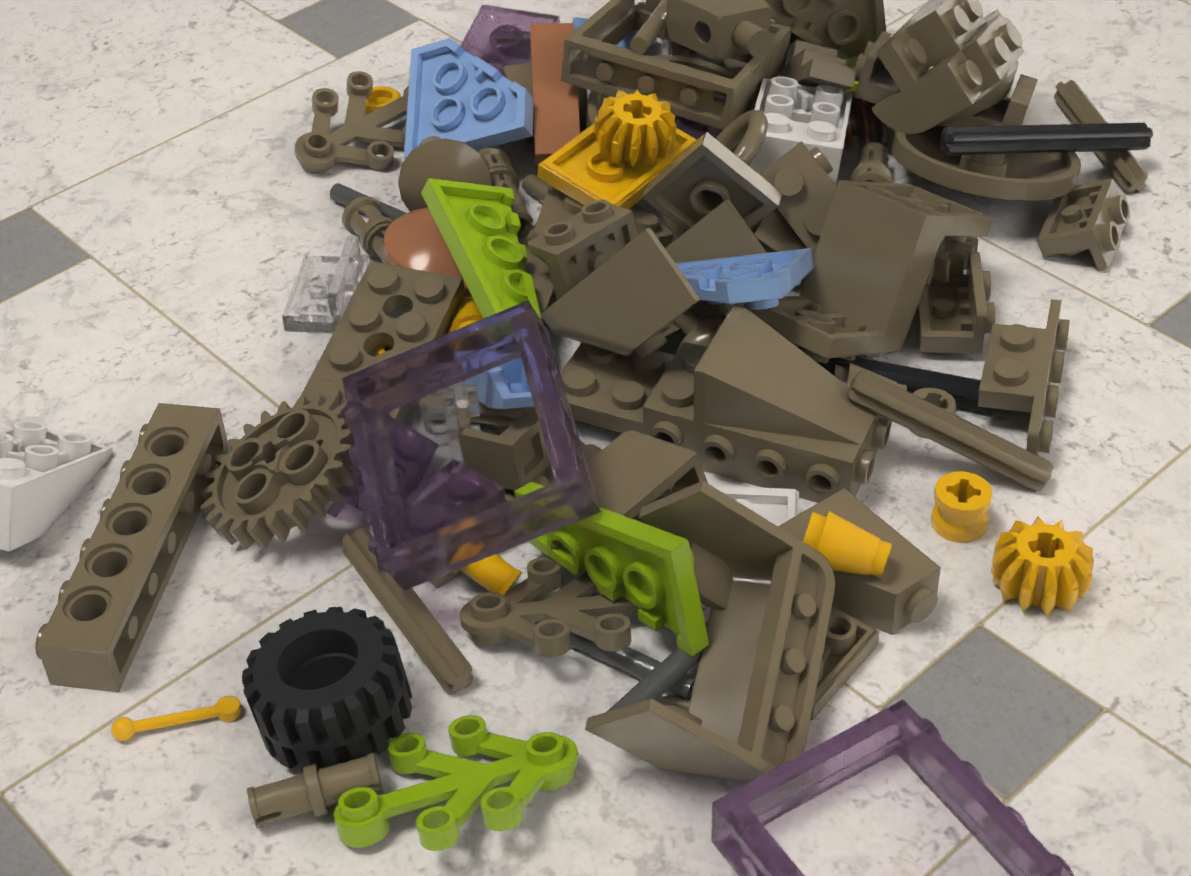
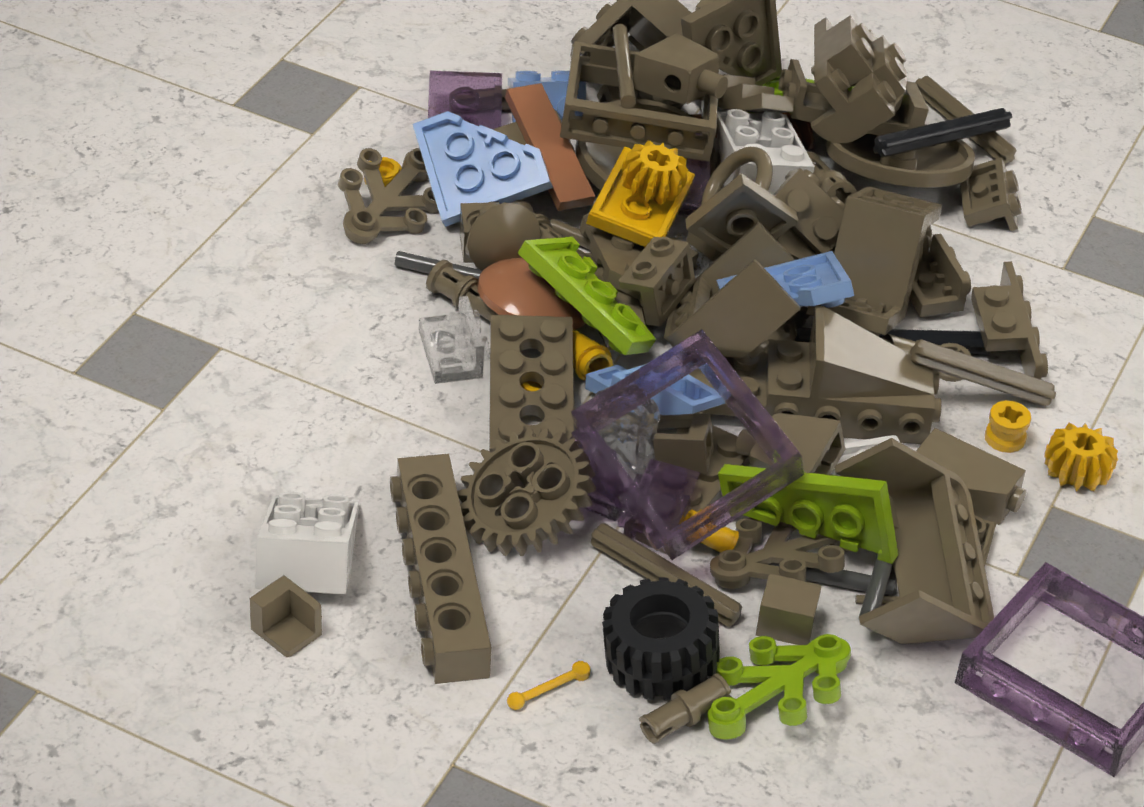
camera: 25 degrees left, 0 degrees up
yellow cone [803,511,892,578] -> none
none -> dark tan panel [756,573,821,645]

